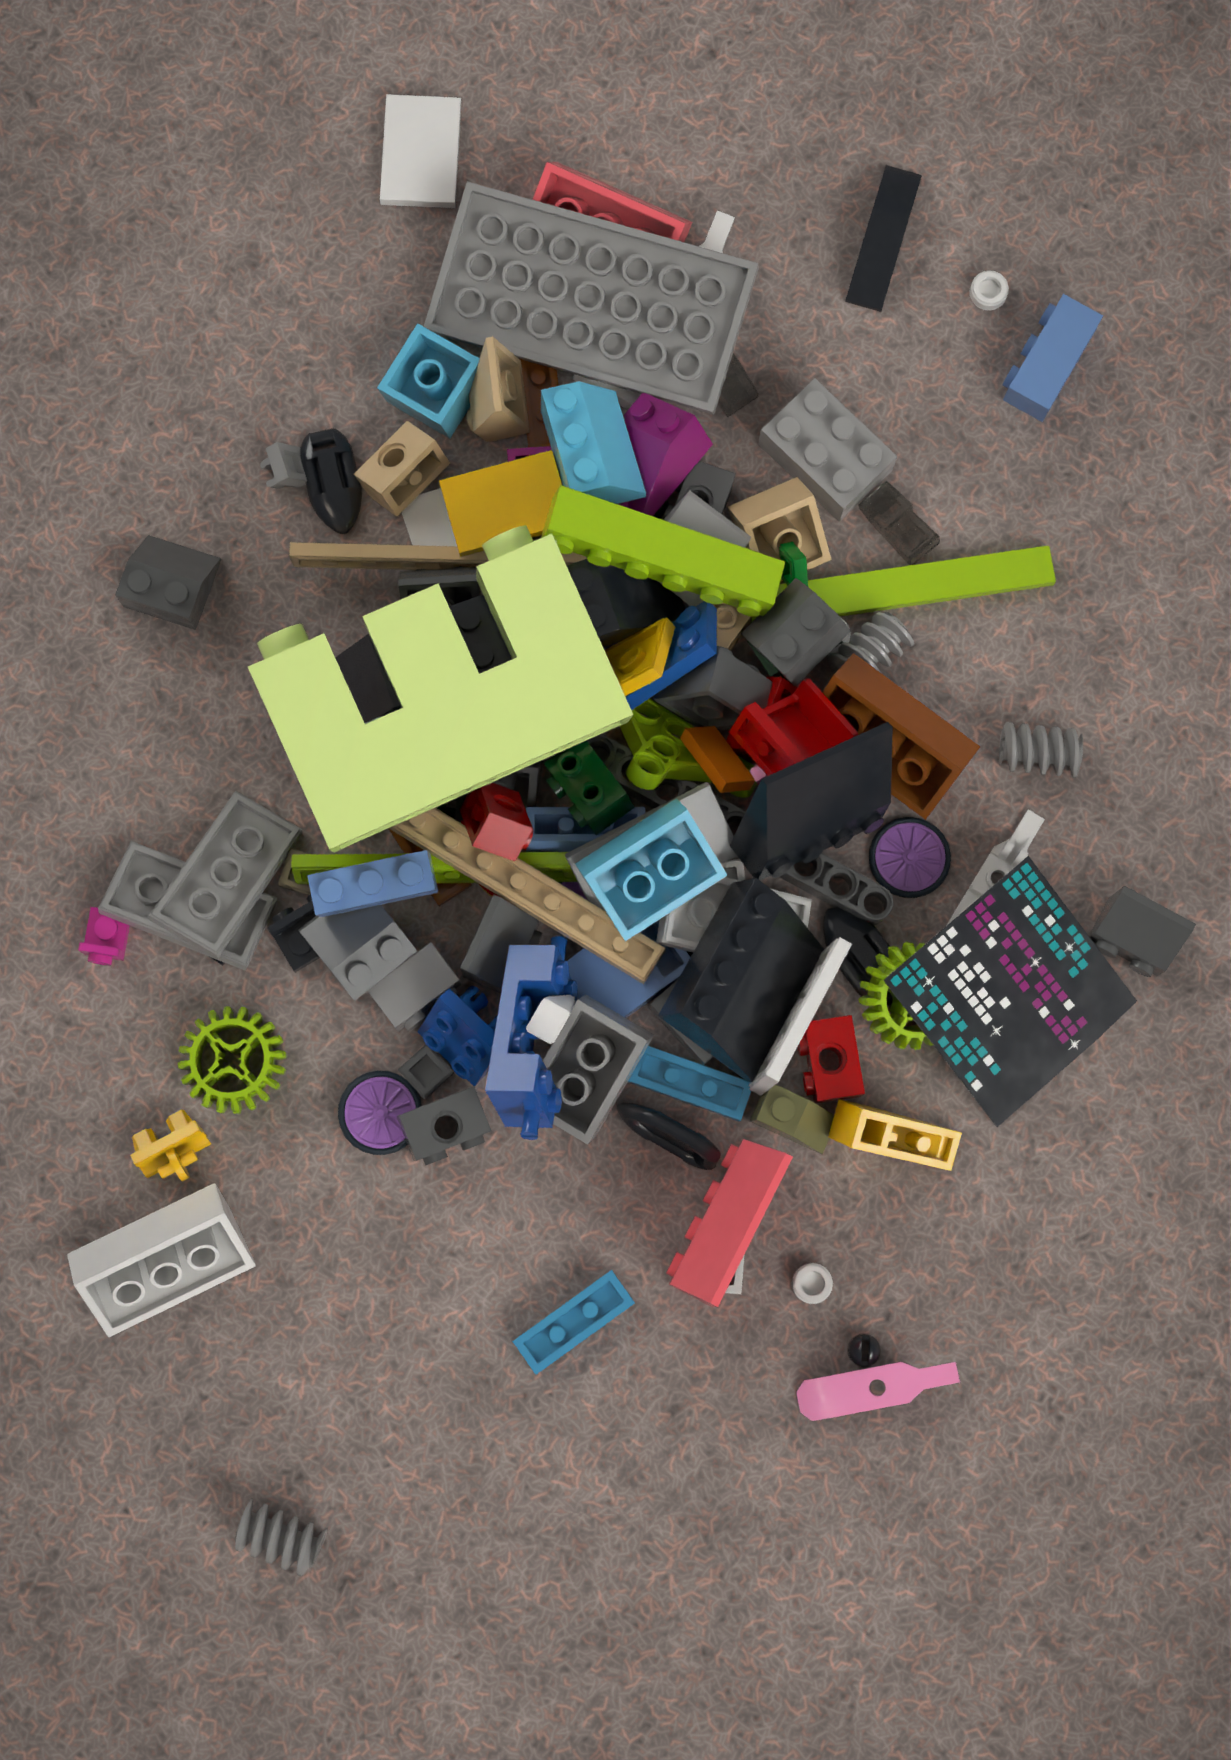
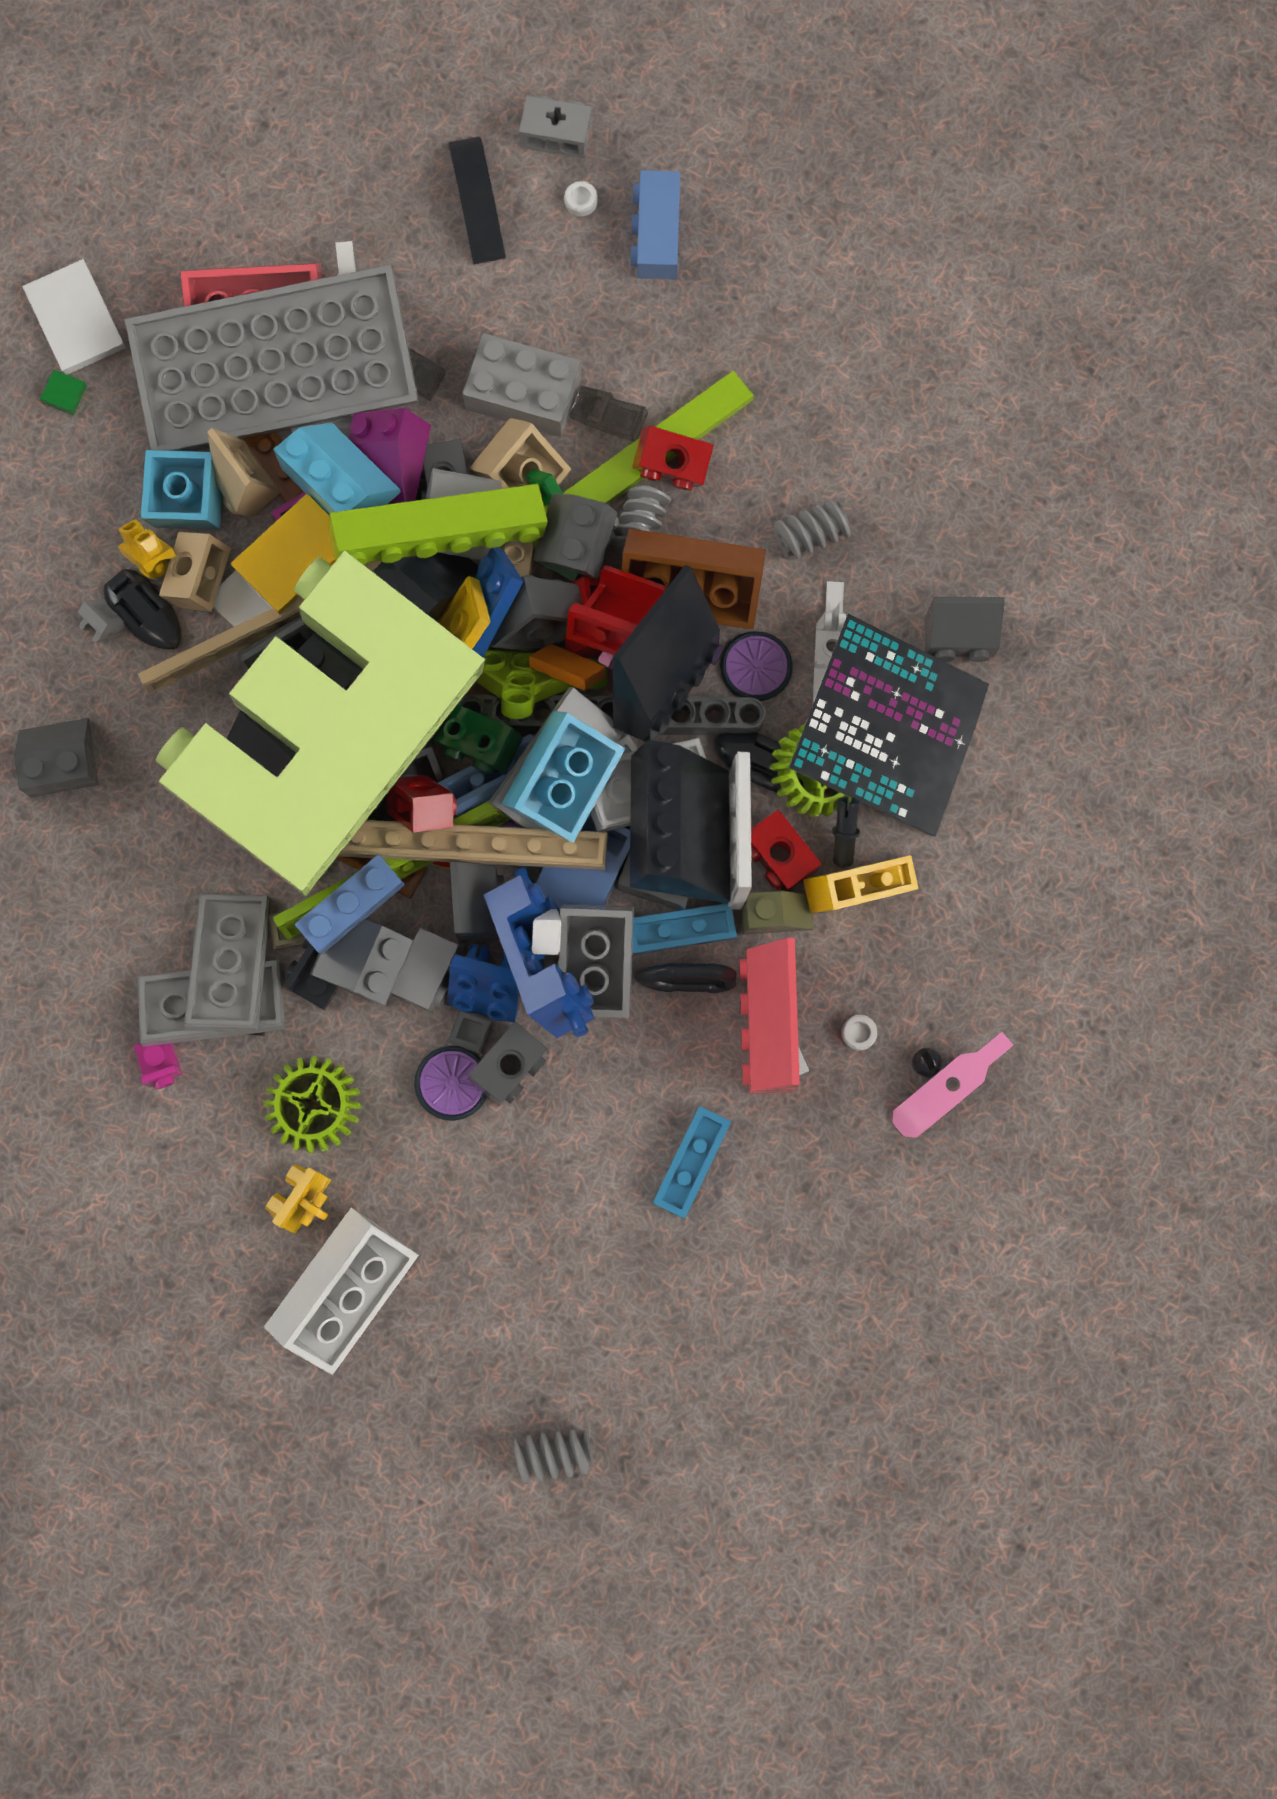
camera: 25 degrees left, 0 degrees up
none -> green tile [40,370,87,415]
none -> yellow hips [118,519,176,579]
none -> light grey brick [519,96,592,159]
none -> red brick [632,425,714,491]
none -> black axle [832,796,860,867]

